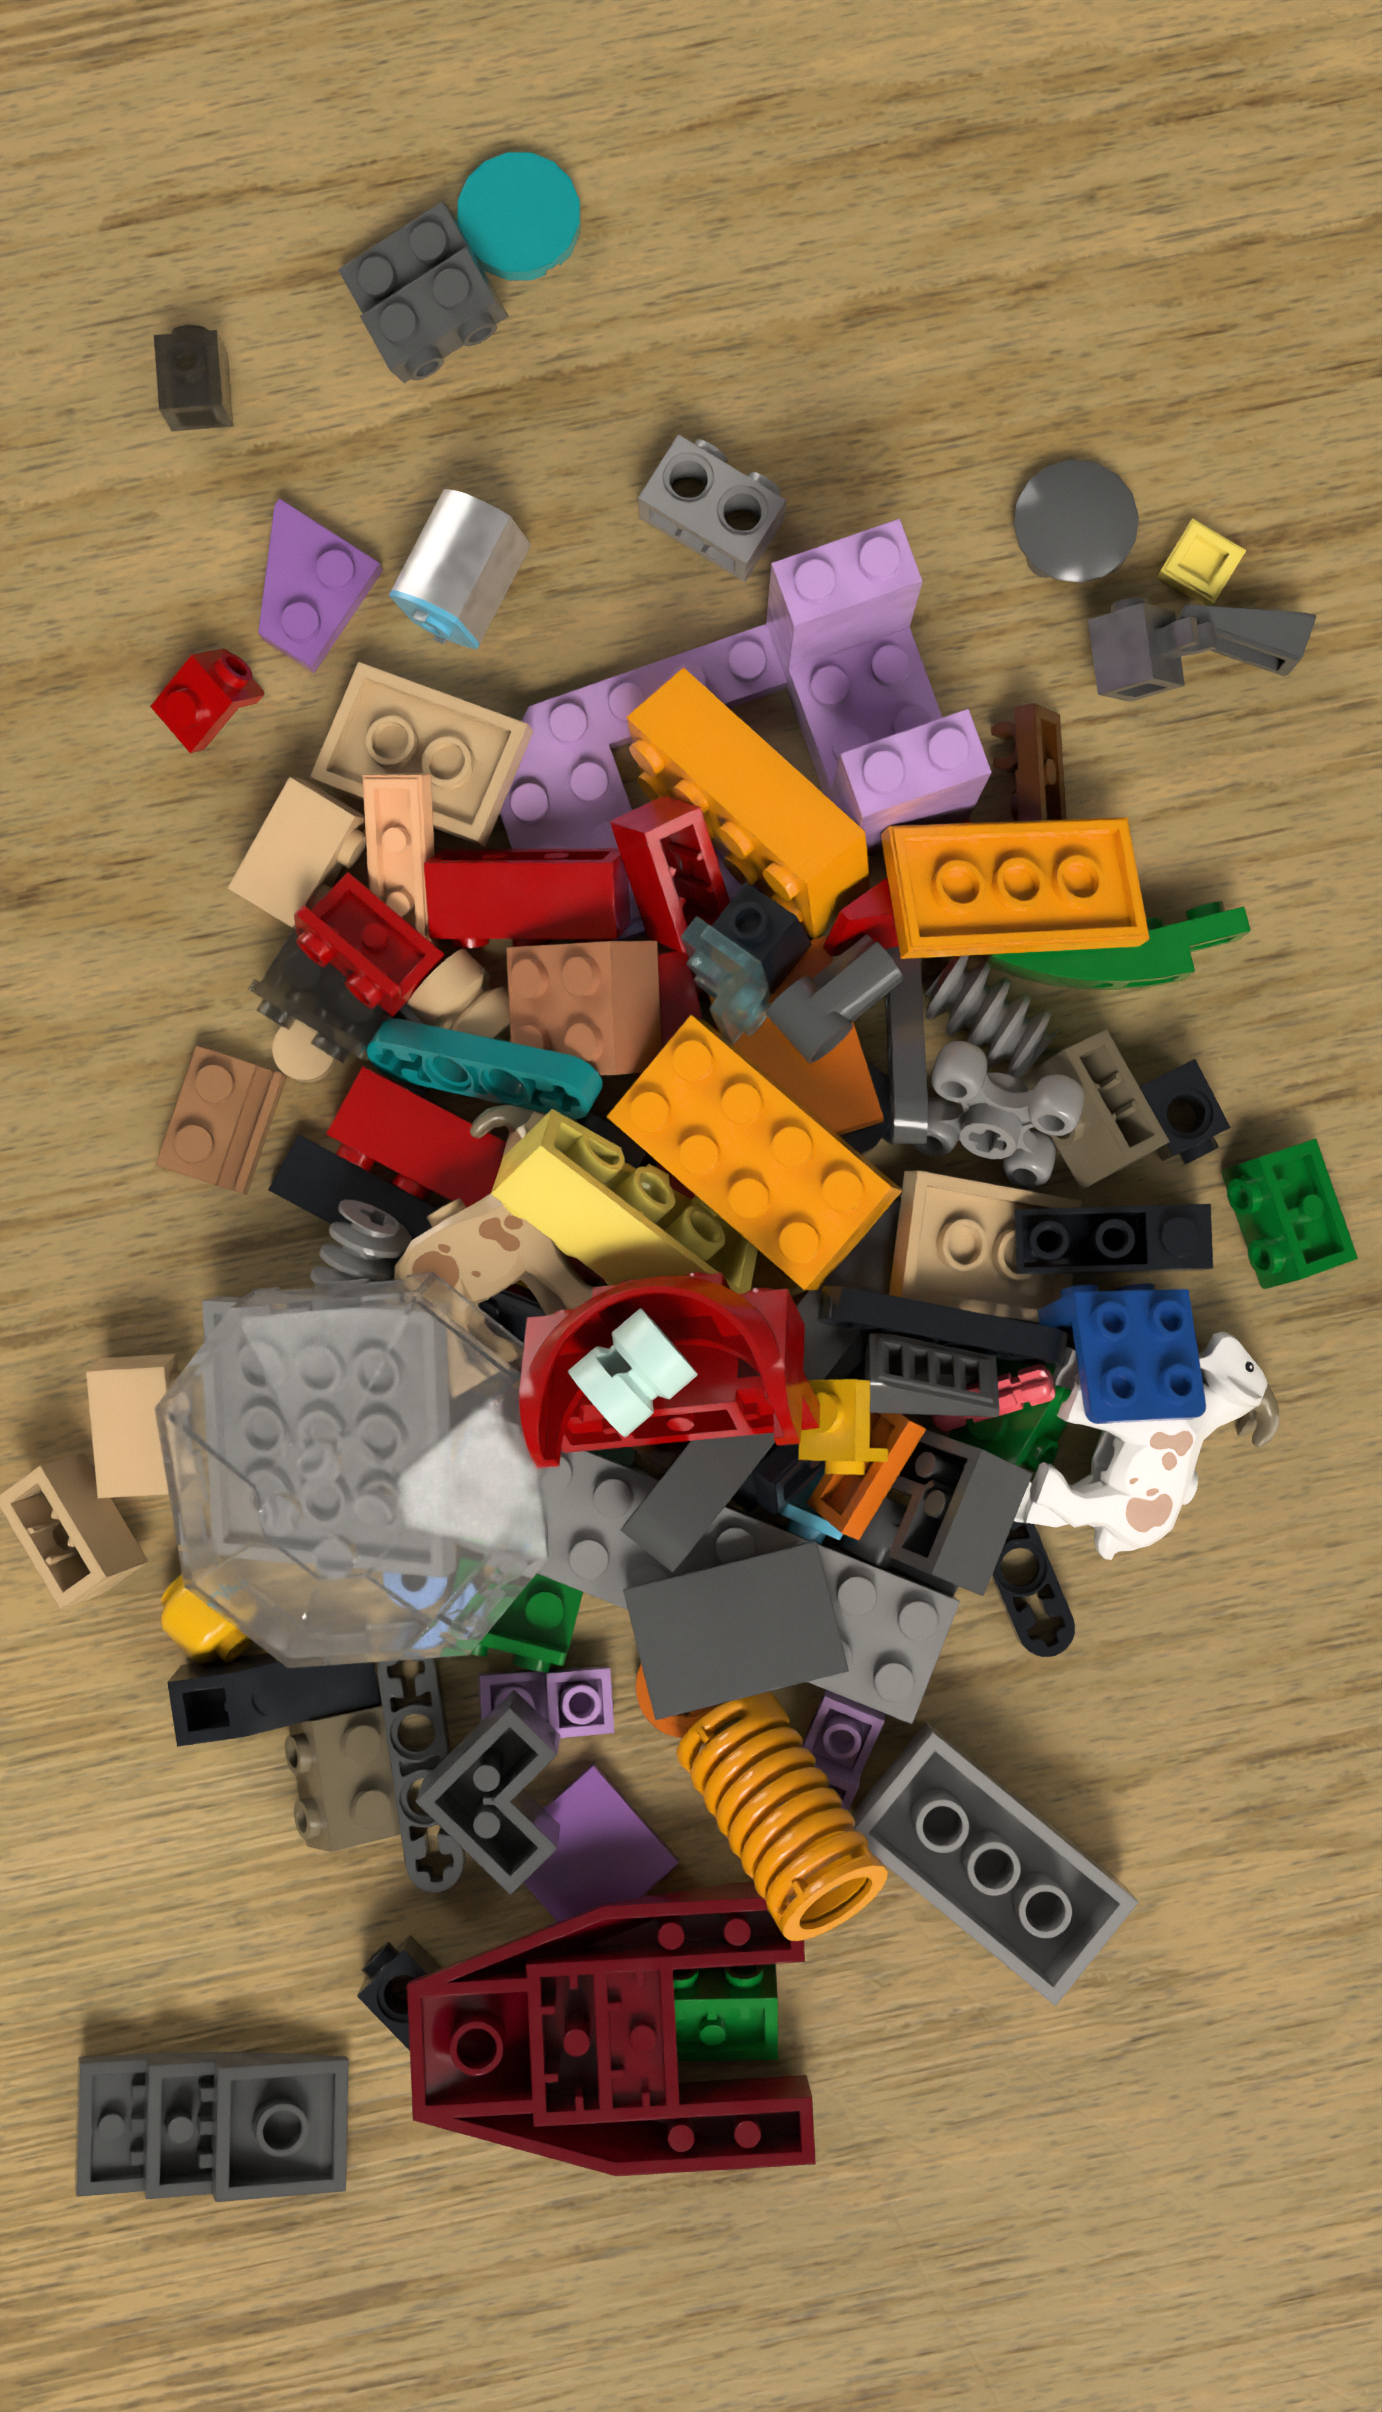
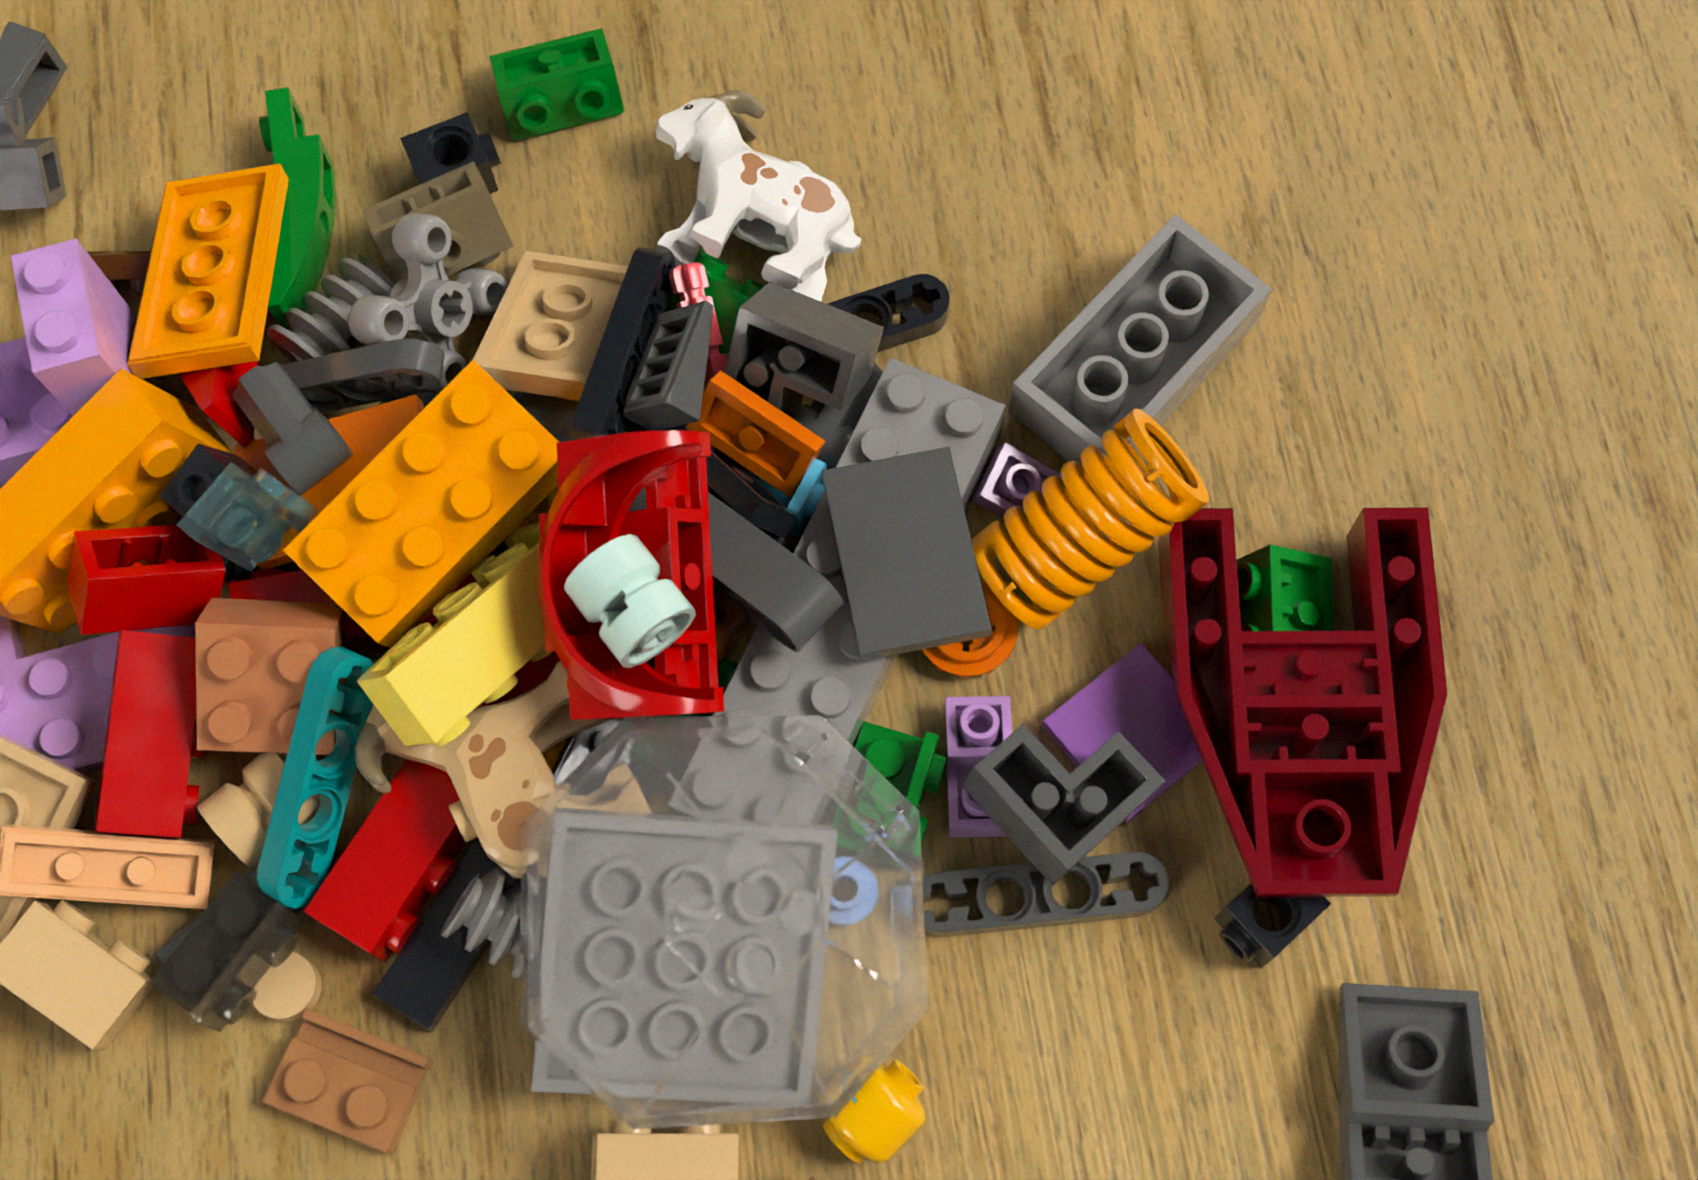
camera: 90 degrees left, 15 degrees down
black slope [167,1638,381,1747] -> none
dark tan bracket [285,1705,401,1852] -> none
red bracket [294,872,444,1017] -> none
yellow bracket [799,1379,888,1475] -> none
black slope [1014,1204,1213,1274] -> none
blue bracket [1037,1283,1206,1424] -> none

